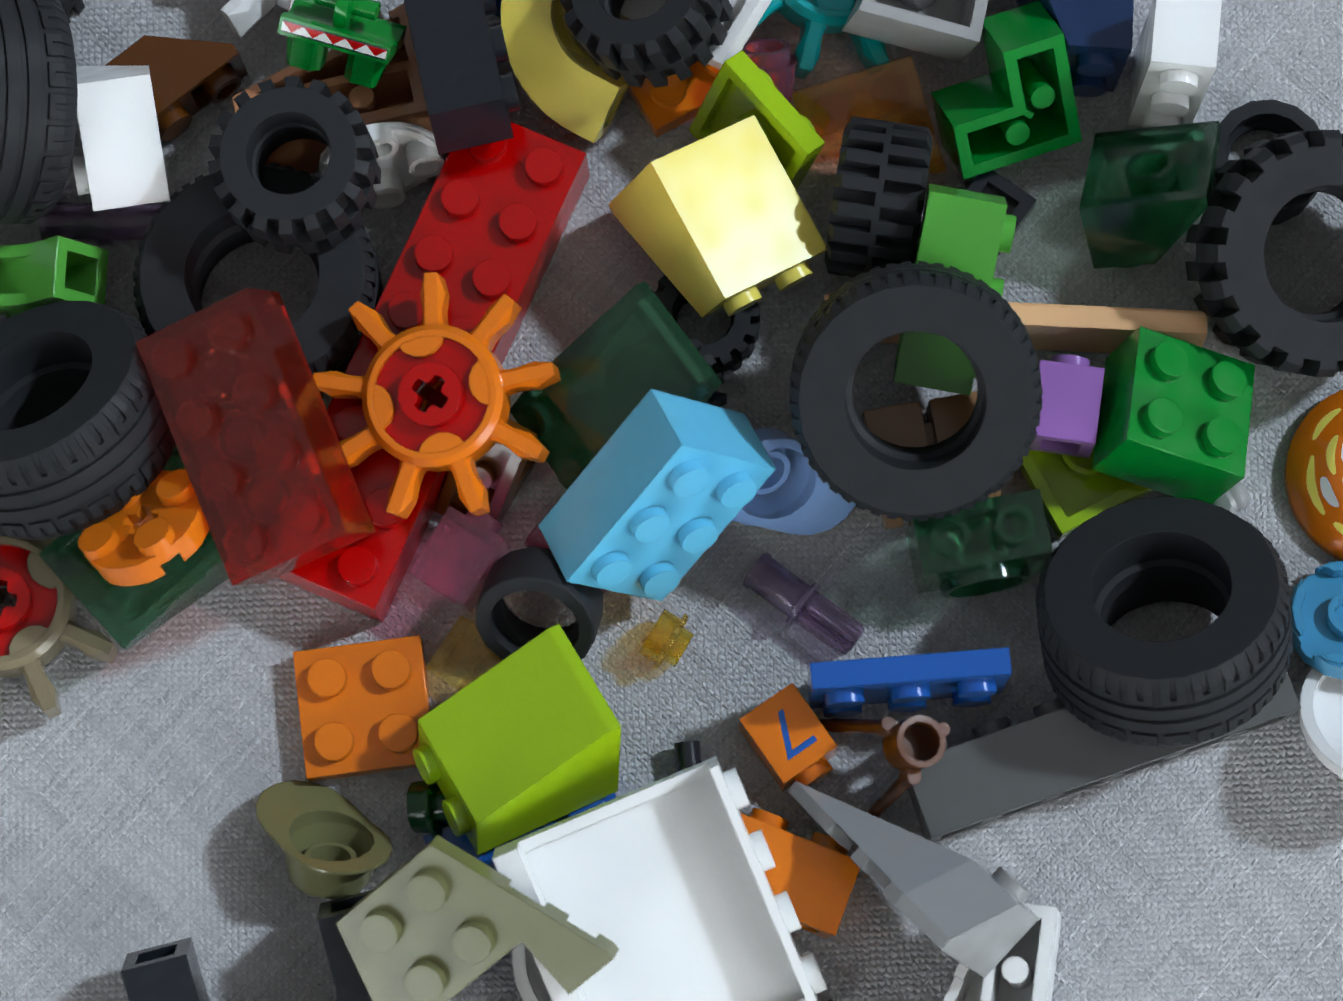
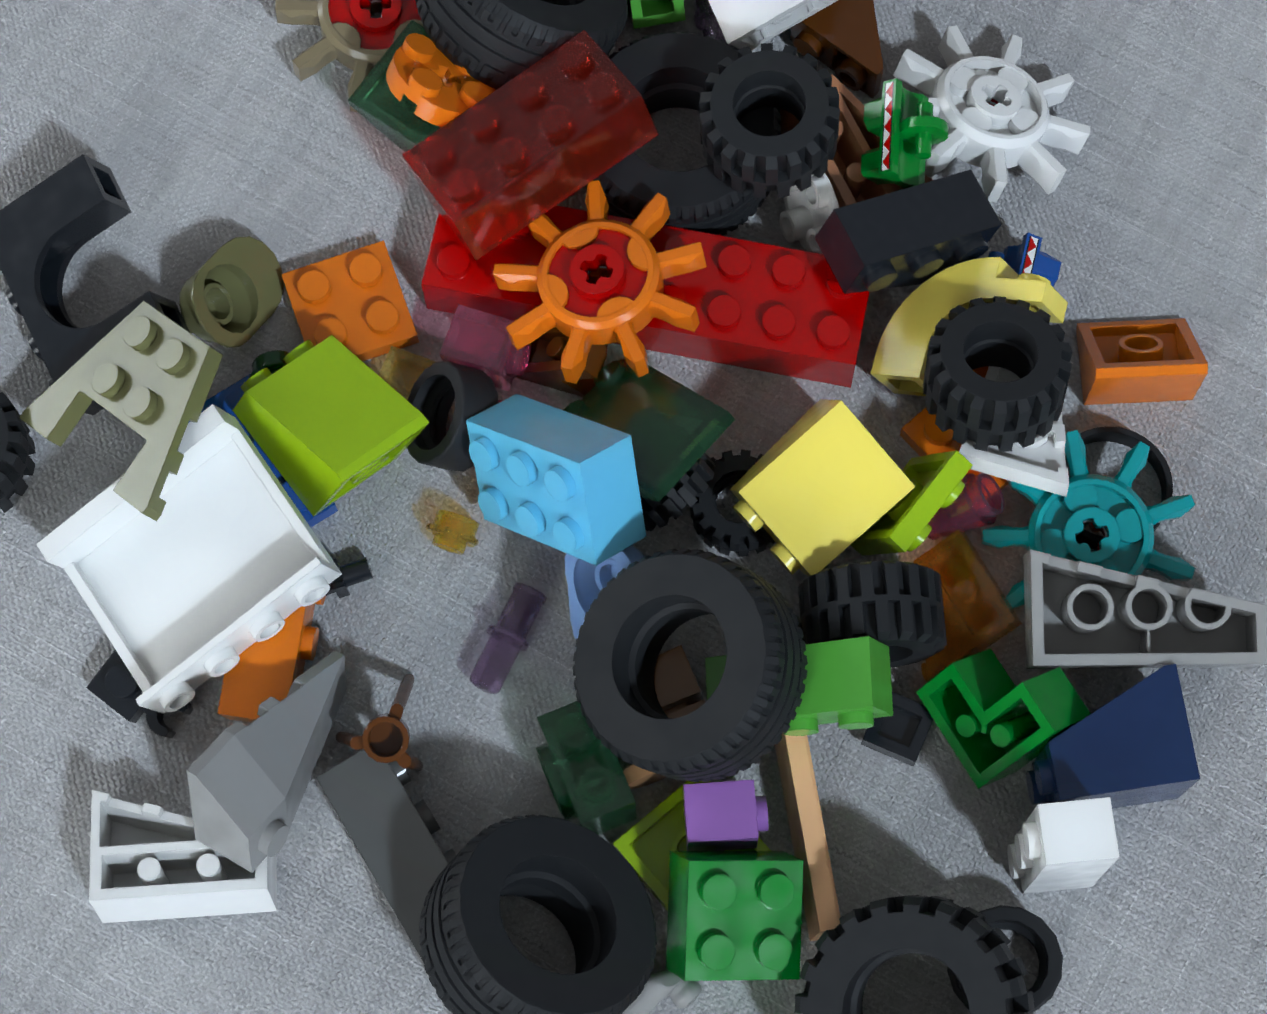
camera: 75 degrees right, 5 degrees down
orange brick [739,682,838,791] -> none
blue plate [807,647,1012,718] -> none
clear green slope [1079,120,1221,269] -> none

